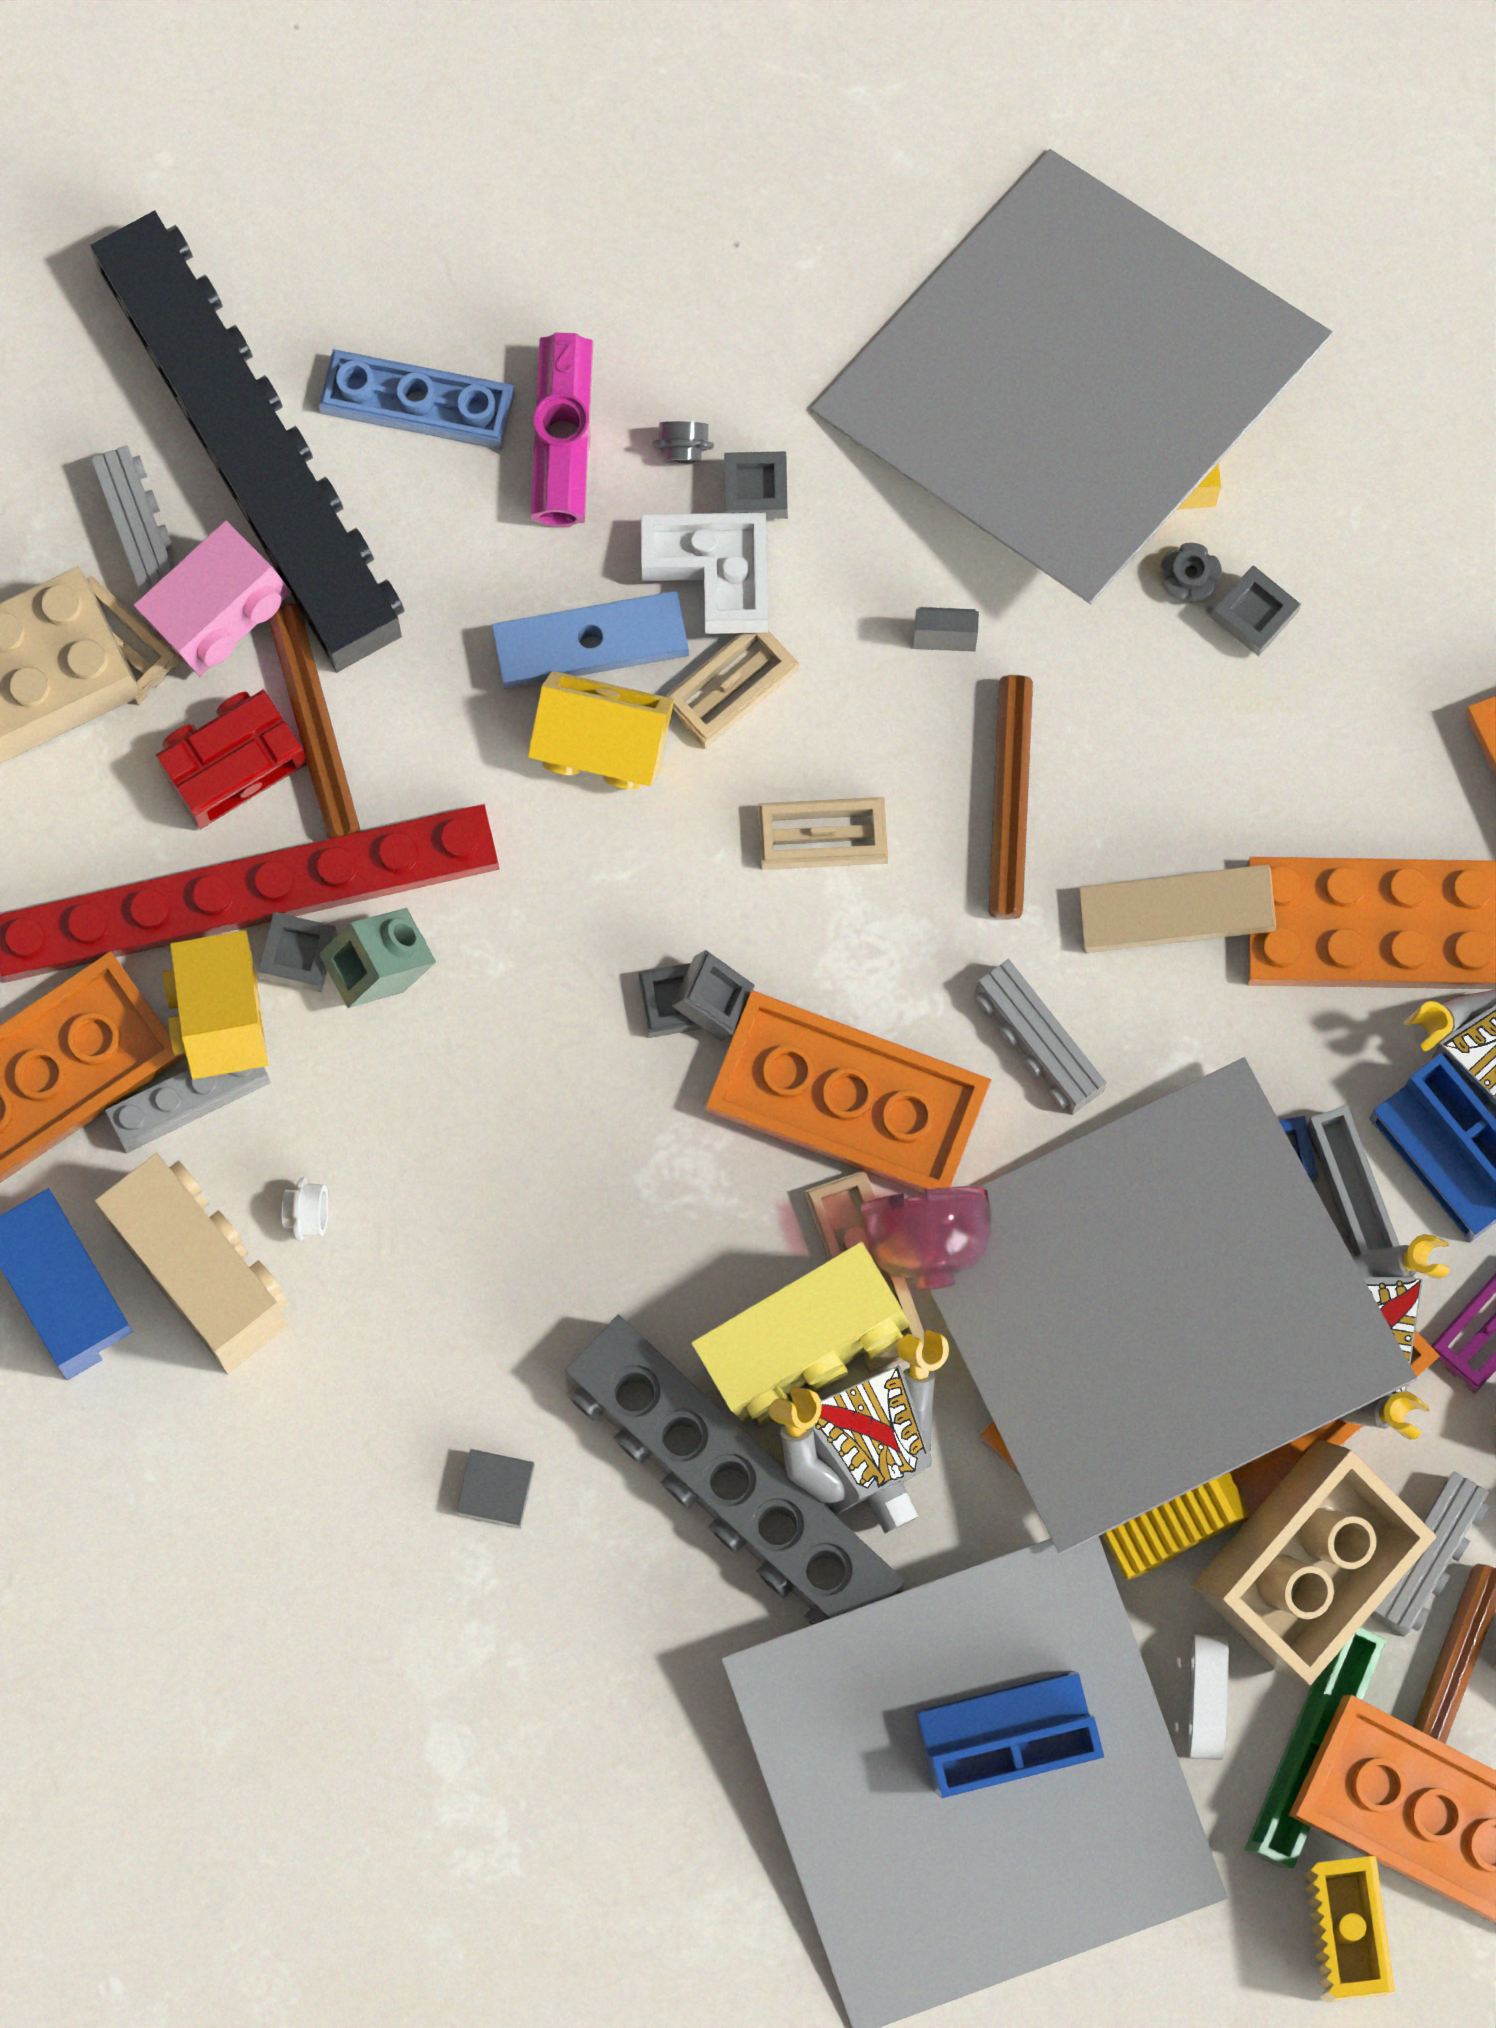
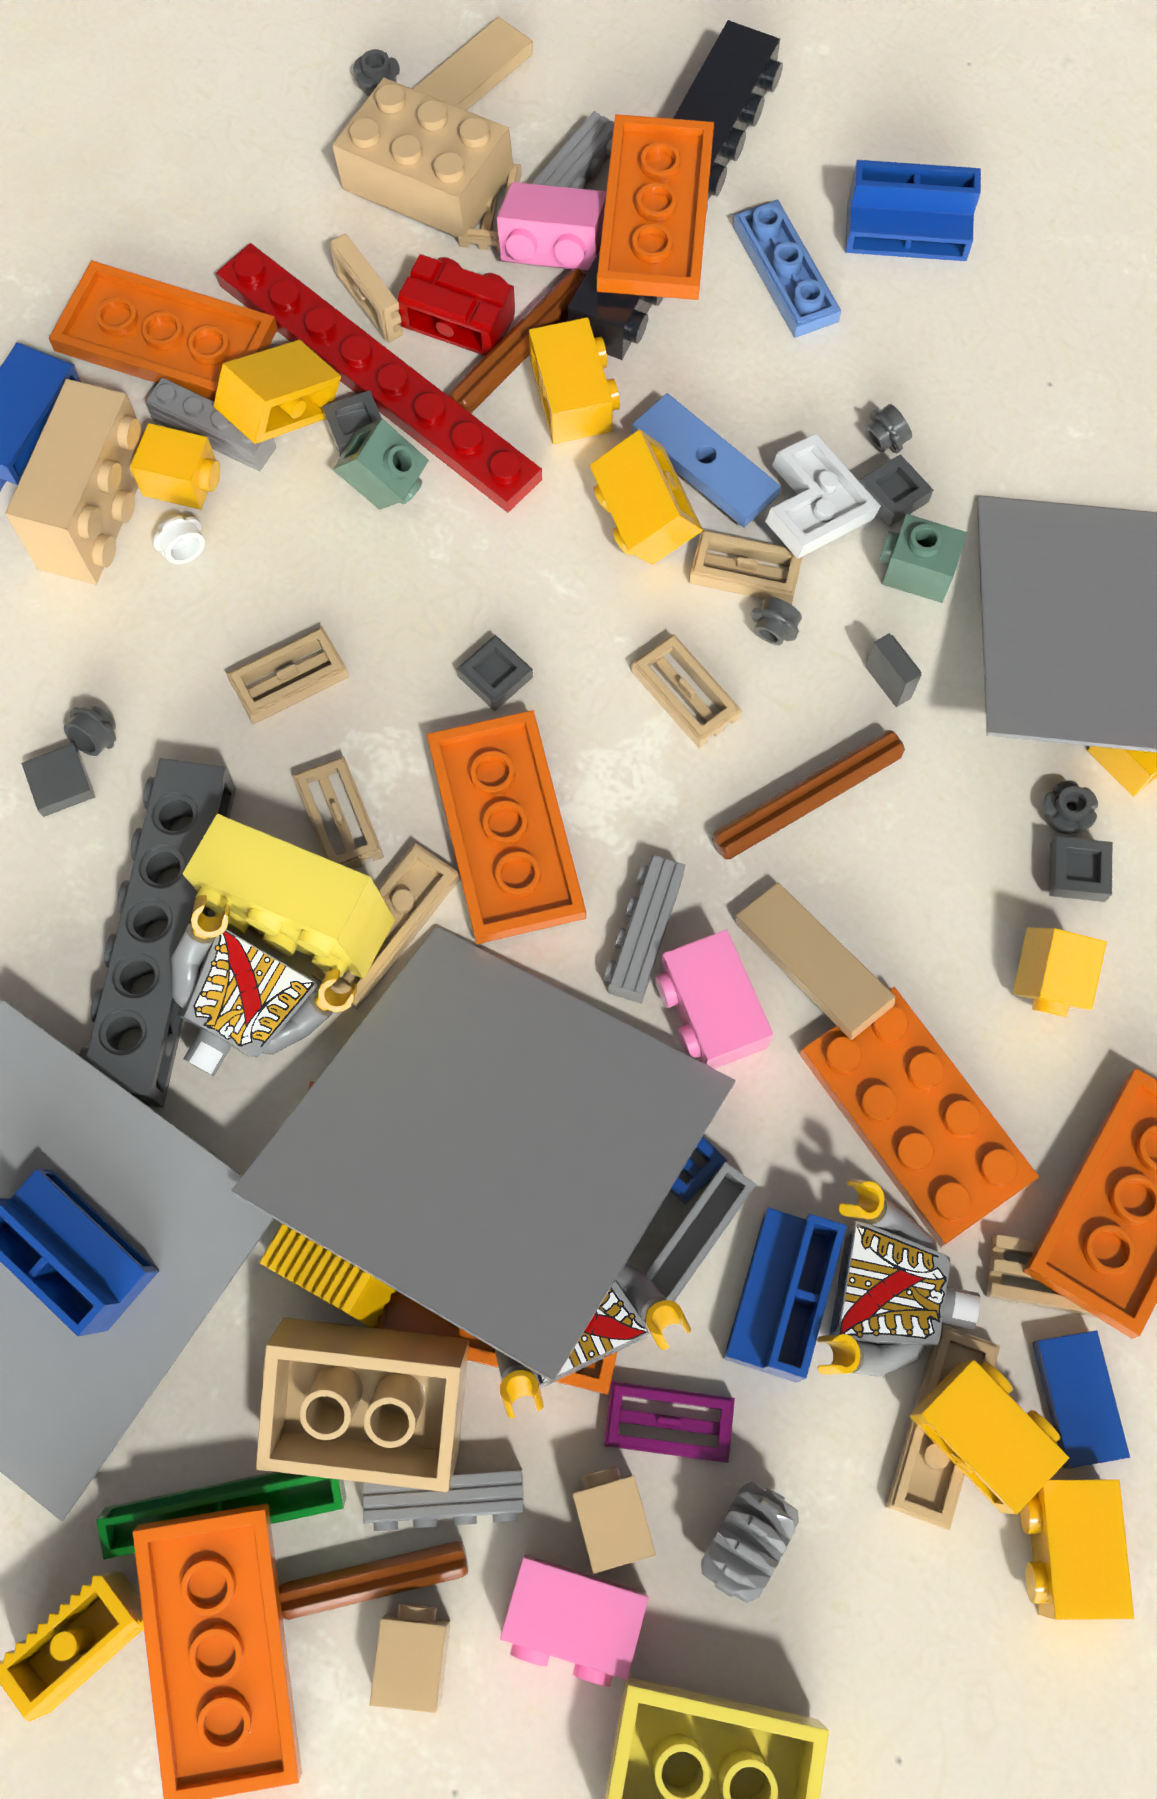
camera: 55 degrees right, 5 degrees down
dark pink piece [531,332,593,527] -> none
dark grey tile [672,950,755,1041] -> none
clear pink cylinder [861,1186,991,1291] -> none
white beam [1188,1633,1229,1760] -> none
none -> dark grey plate [64,706,116,756]
none -> yellow brick [130,423,220,510]
none -> tan tile [226,627,349,725]
none -> tan tile [293,756,384,869]
none -> tan tile [330,233,403,343]
none -> yellow brick [529,317,620,444]
none -> orange plate [597,114,714,300]
none -> bright pink brick [655,929,774,1069]
none -> dark grey plate [750,597,802,645]
none -> blue piece [845,160,981,261]
none -> sand green brick [879,514,968,603]
none -> yellow brick [1012,927,1107,1017]

